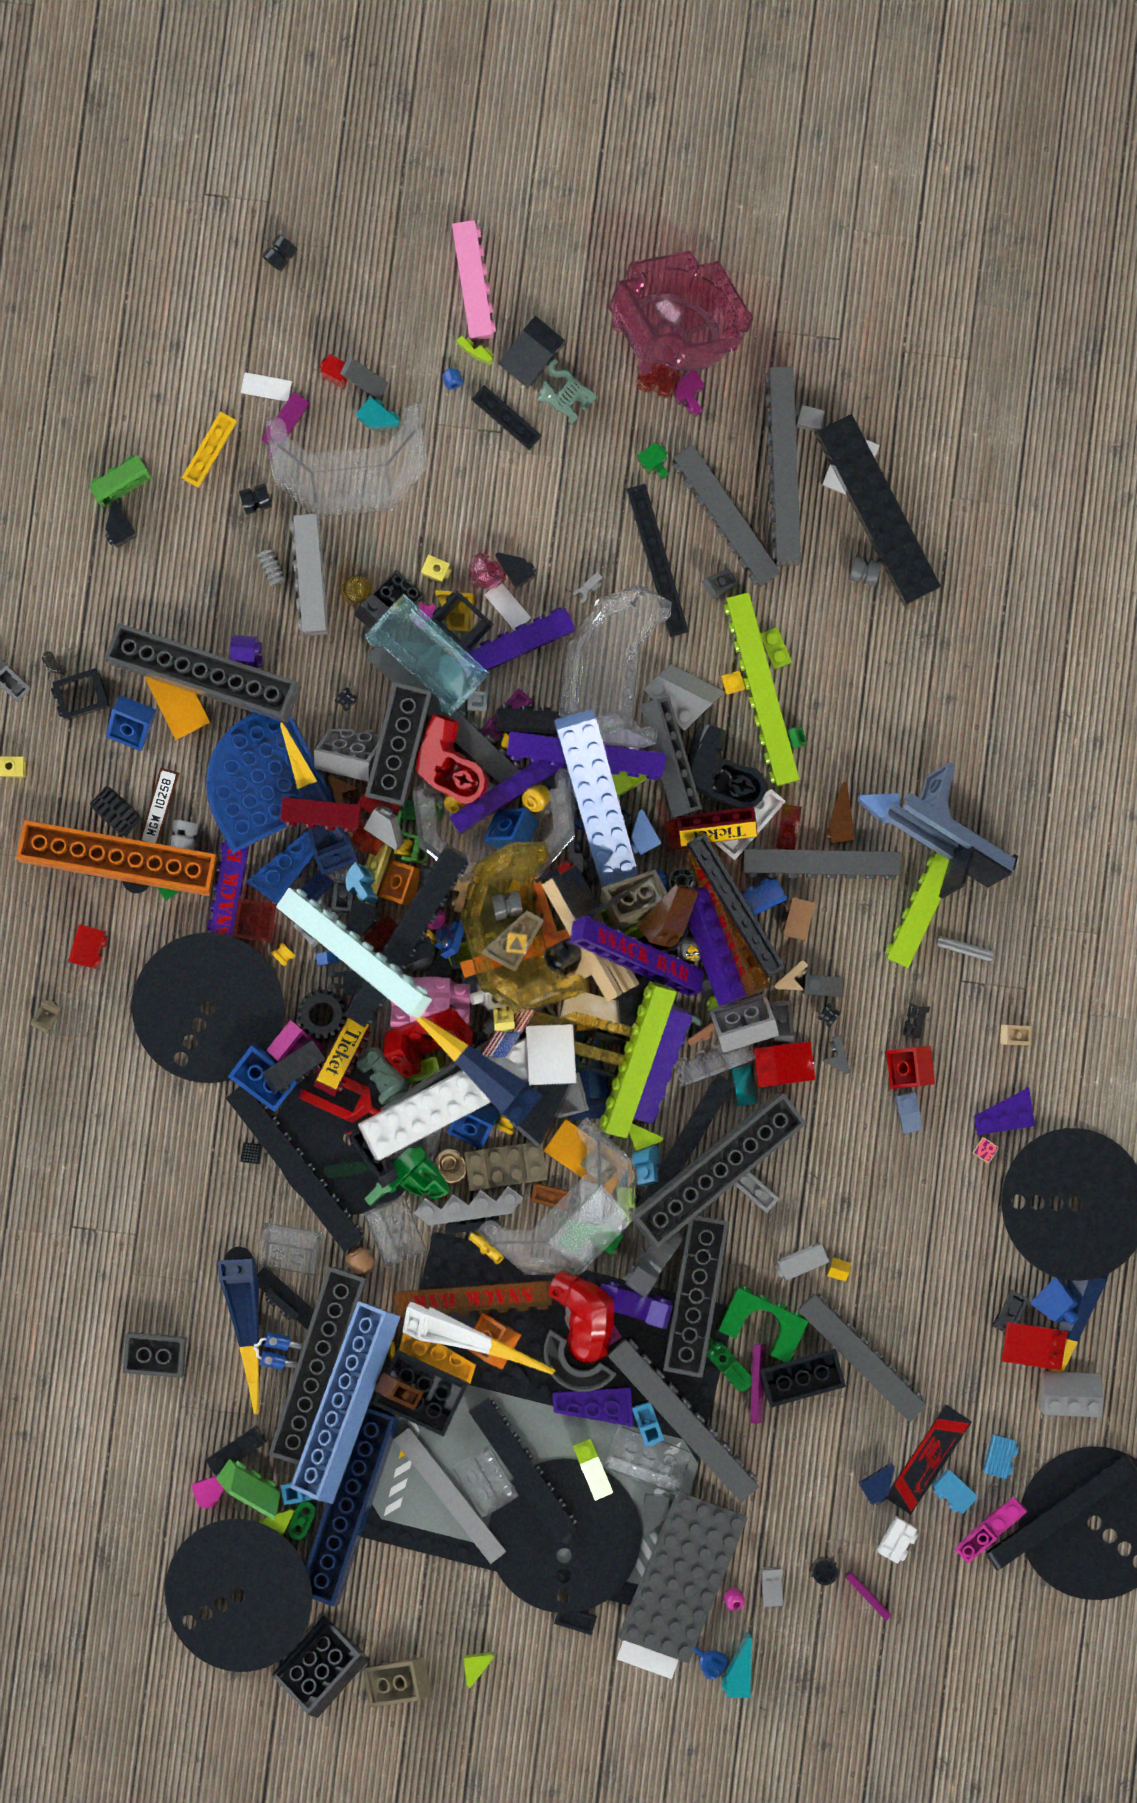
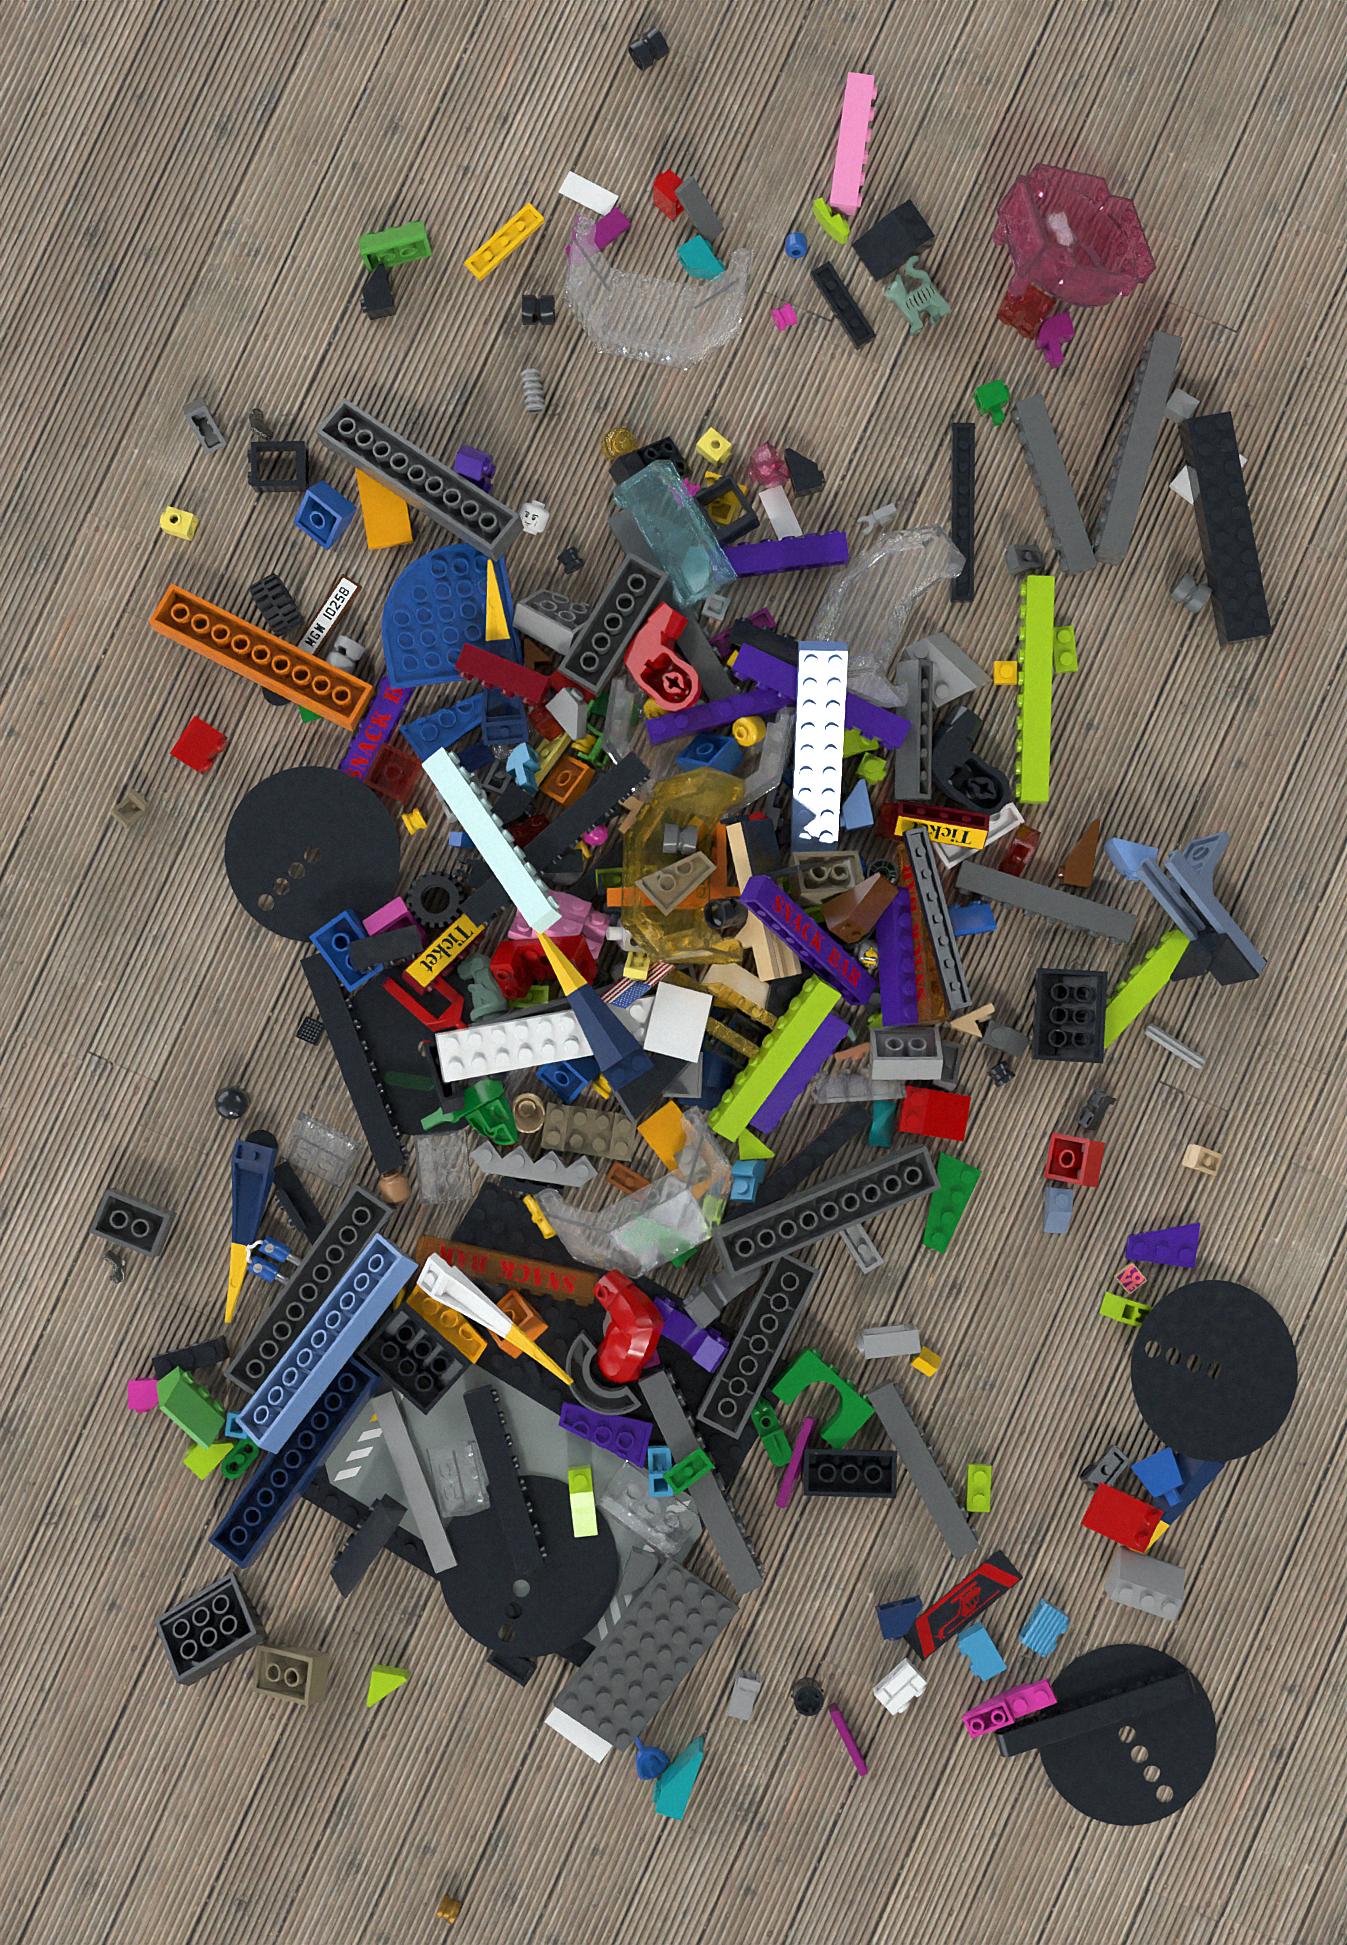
camera: 15 degrees right, 0 degrees up
black piece [165,1519,312,1672] -> none
light grey brick [290,514,329,636] -> none
reddish brown slope [375,1372,423,1410] -> none
blue plate [434,917,467,959] -> none
clear tile [505,932,528,955] -> none
dark pink piece [723,1588,745,1611] -> none
medium nougat brick [780,897,815,941] -> none
green plate [788,727,808,748] -> none
dark grey slope [822,1035,850,1074] -> none
none -> clear smoke arm [103,1249,127,1284]
none -> black helmet [214,1086,250,1120]
none -> black slope [330,1493,408,1599]
none -> white head [519,500,550,535]
none -> green plate [663,1446,714,1495]
none -> dark pink wheel [771,303,797,331]
none -> lime brick [854,752,888,785]
none -> green wing [922,1152,982,1254]
none -> lime plate [965,1463,992,1512]
none -> black slope [1031,968,1108,1064]
none -> lime slope [1099,1291,1153,1327]

